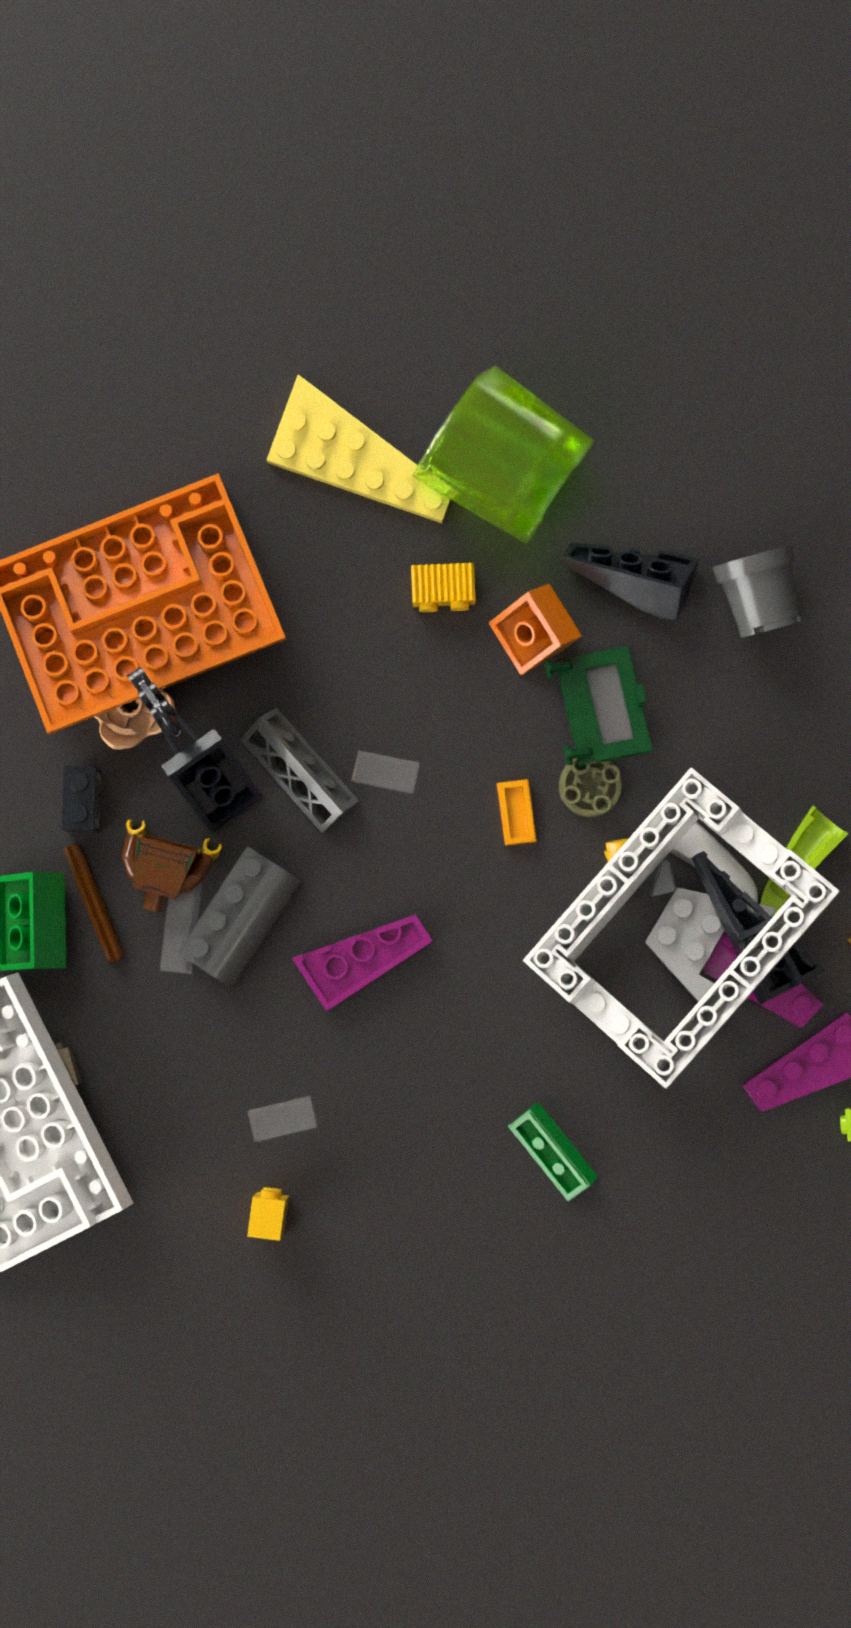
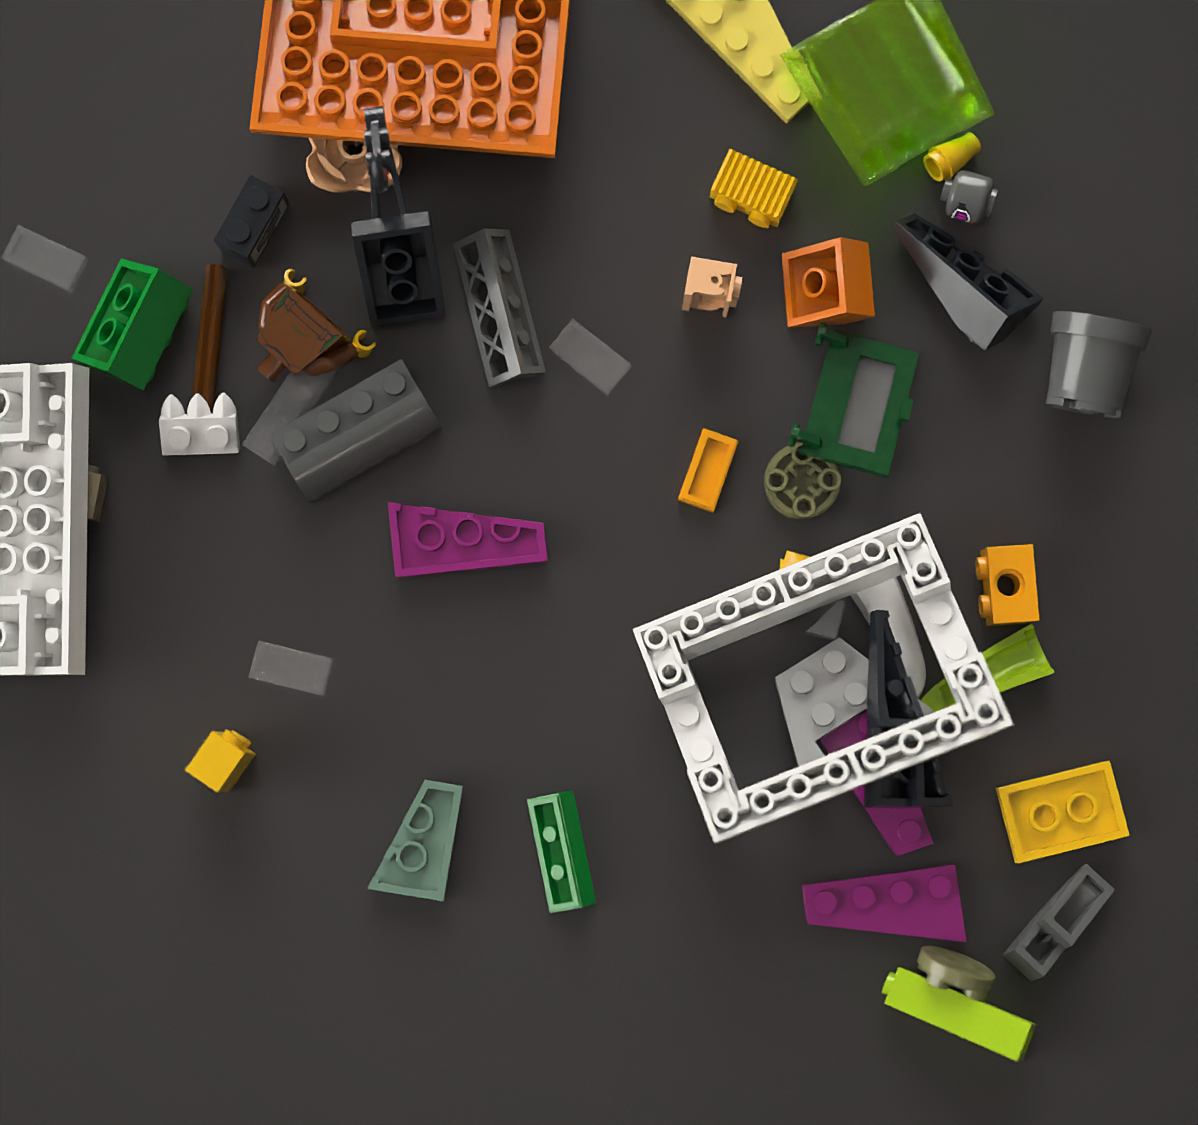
camera: 25 degrees right, 0 degrees up
none -> white plate [159,393,240,455]
none -> sand green wing [367,780,464,901]
none -> light nougat hinge [682,257,742,317]
none -> yellow cone [924,132,981,182]
none -> dark grey head [940,170,999,224]
none -> light orange brick [975,544,1039,626]

